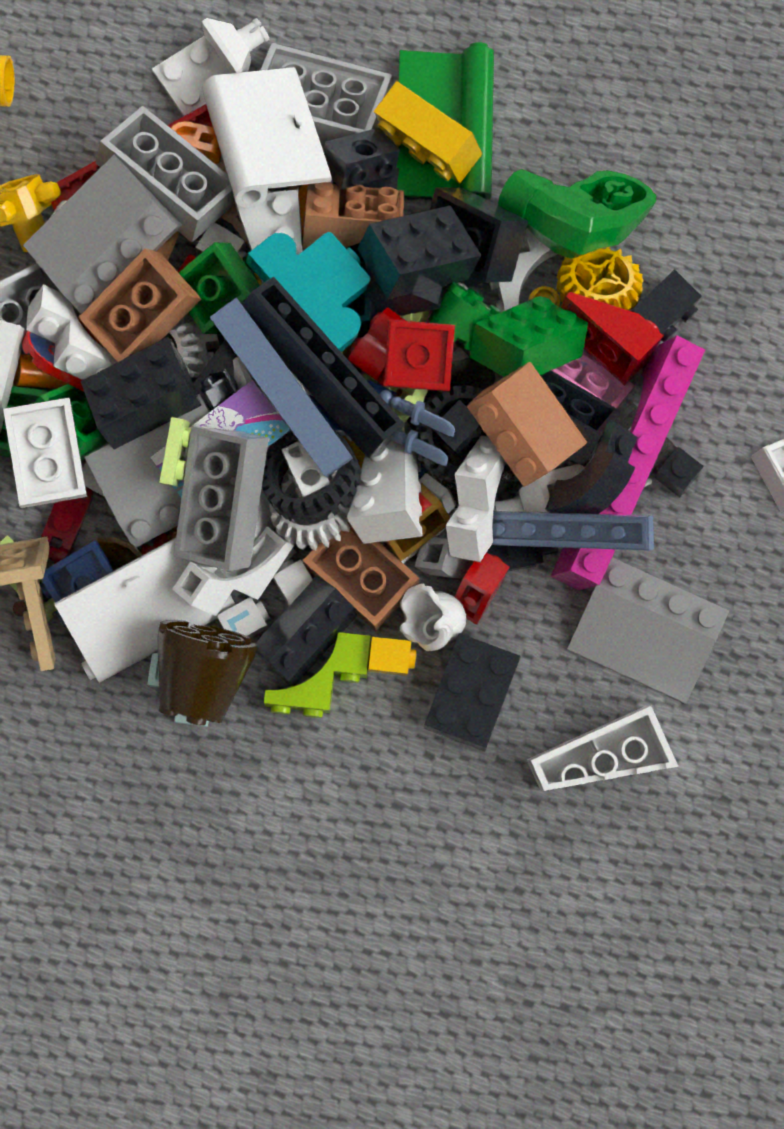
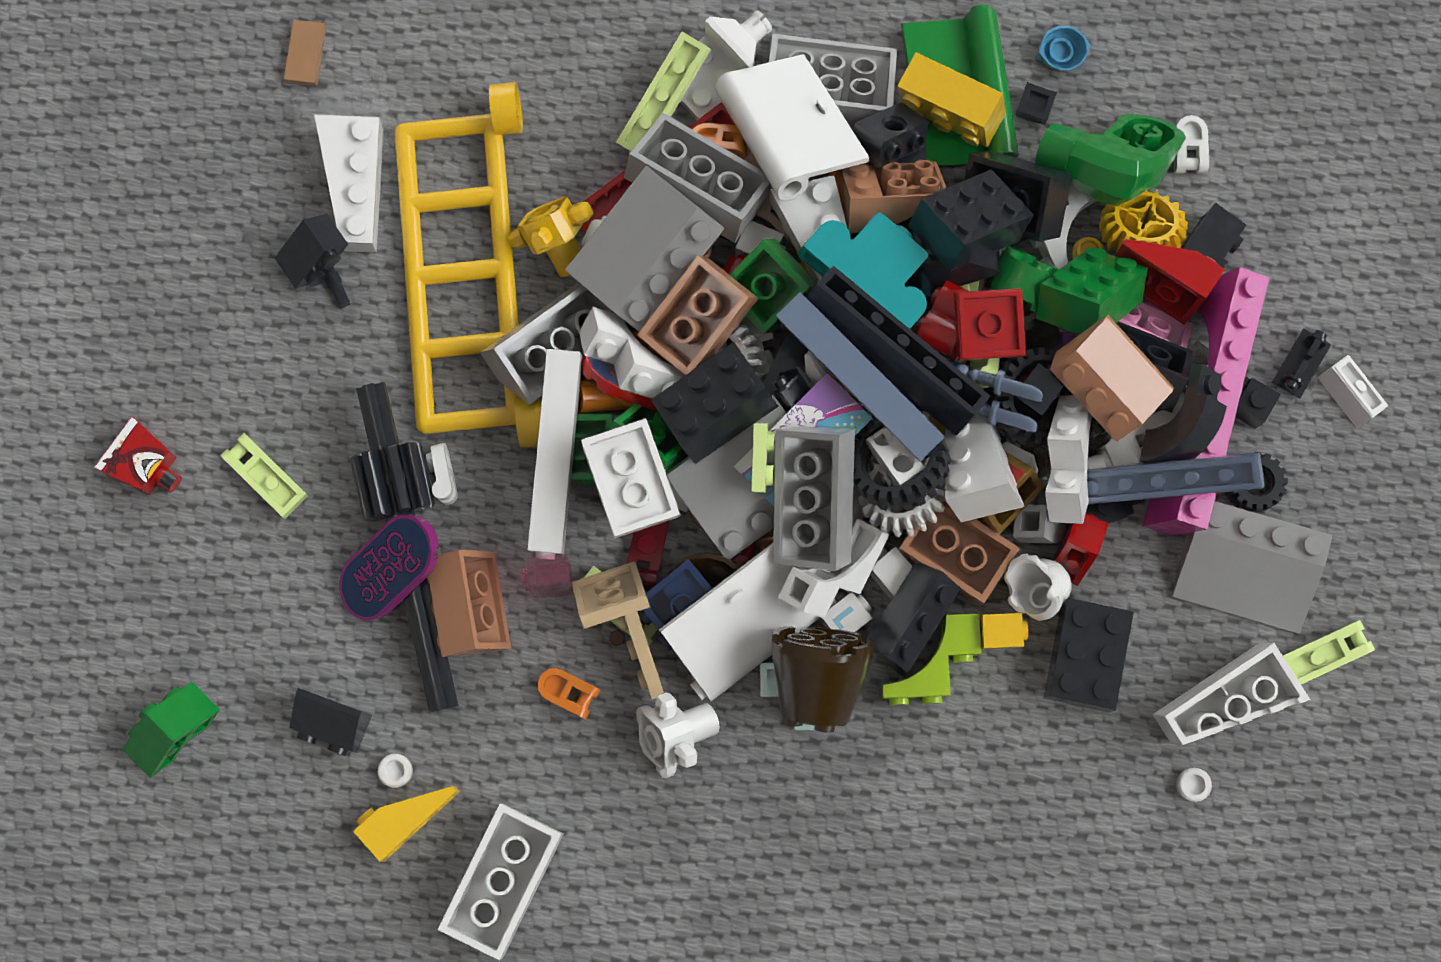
camera: 15 degrees left, 0 degrees up
none -> yellowish green plate [616,32,711,151]
none -> white piece [636,693,719,778]
none -> black plate [1015,82,1057,125]
none -> dark azure hat [1036,26,1090,72]
none -> white plate [1173,115,1209,174]
none -> white tile [1176,768,1212,802]
none -> black tyre [1228,452,1288,513]
none -> black hinge [1272,328,1331,399]
none -> yellowish green plate [1282,620,1375,685]

